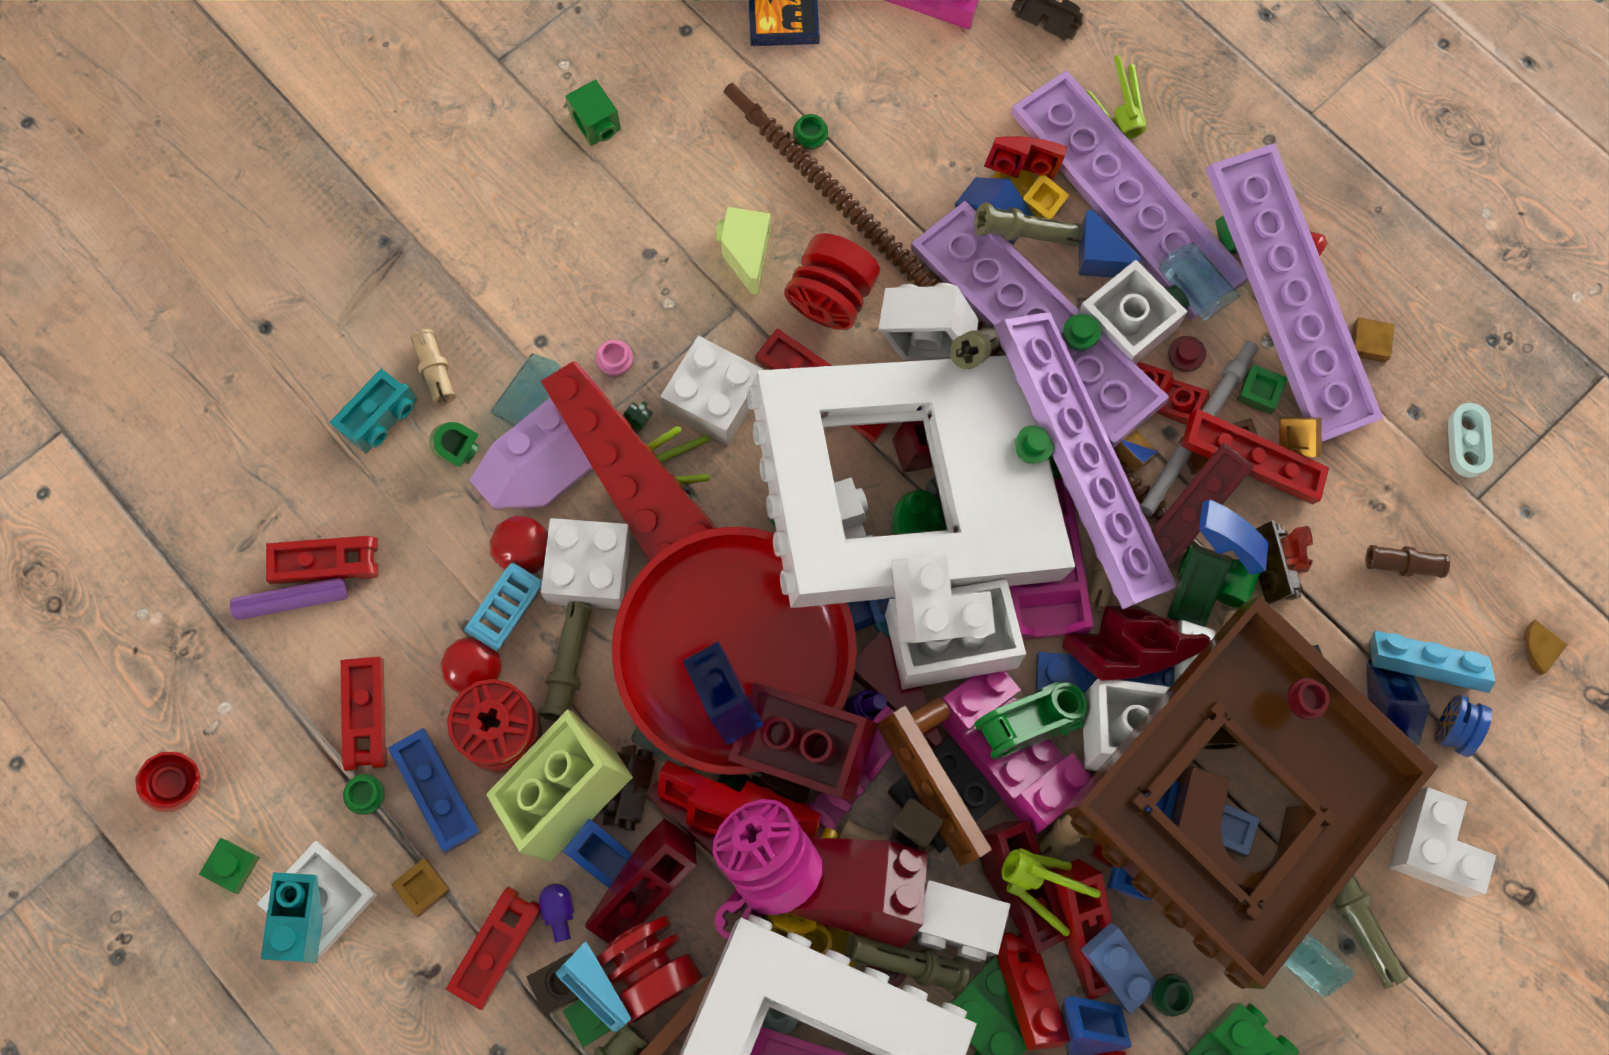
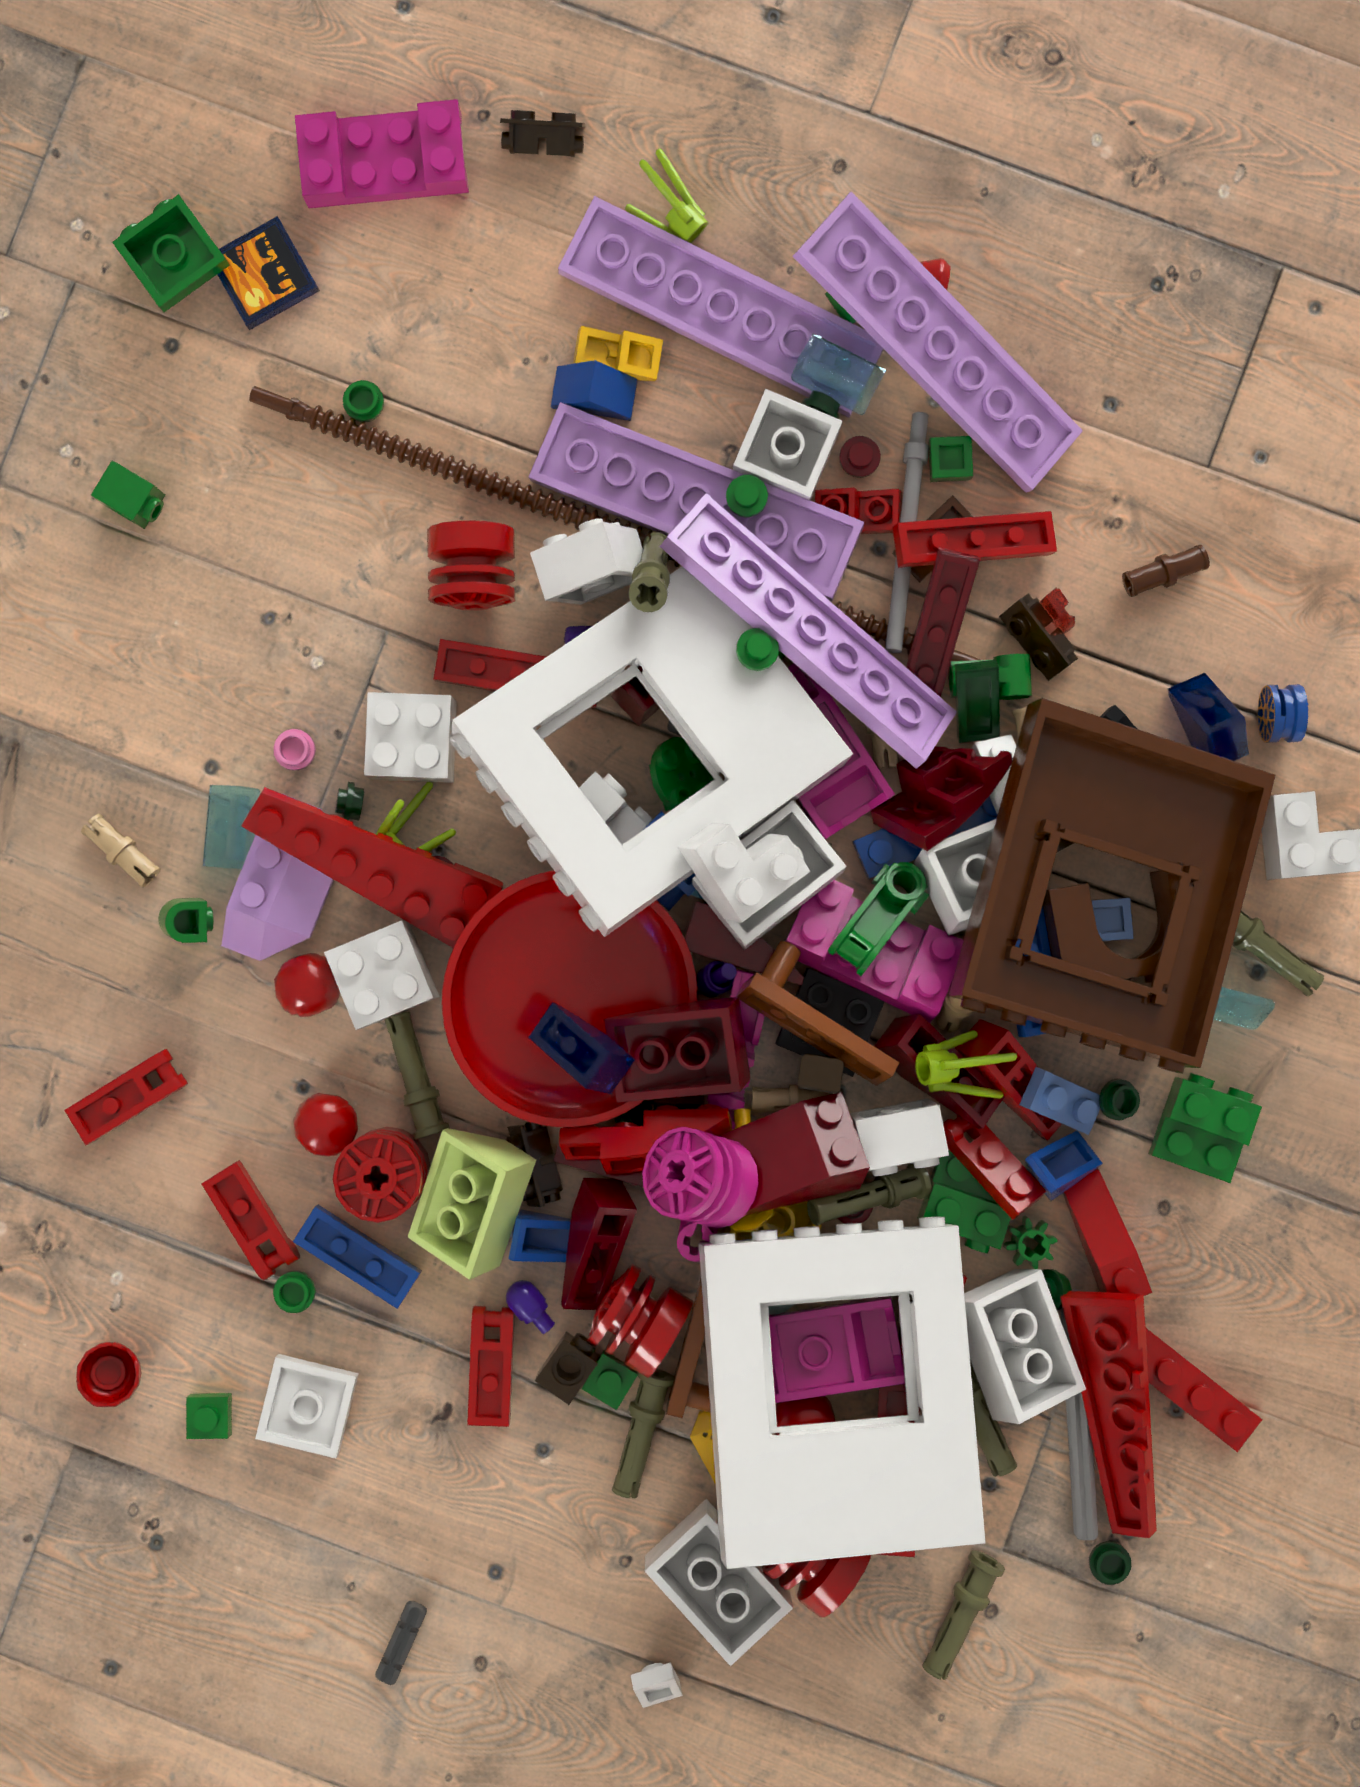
camera: 20 degrees left, 15 degrees up
medium lavender axle [230,577,348,620] -> none
teal slope [261,872,323,963] -> none
teal bracket [329,368,417,454] -> none
pearl gold tile [391,858,451,917] -> none
medium azure slope [464,563,542,652] -> none
medium azure slope [556,942,631,1032] -> none
yellowish green slope [716,207,771,295] -> none
olive pin [974,202,1083,247] -> none
red slope [984,136,1068,180] -> none
blue slope [1078,209,1142,278] -> none
pearl gold tile [1113,430,1159,472] -> none
blue slope [1199,500,1268,575] -> none
pearl gold tile [1279,416,1322,457] -> none
dark red plate [1287,678,1330,720] -> none
pearl gold tile [1352,317,1395,363] -> none
medium azure plate [1369,630,1496,693] -> none
light aqua plate [1448,403,1493,478] -> none
pearl gold tile [1524,620,1568,676] -> none

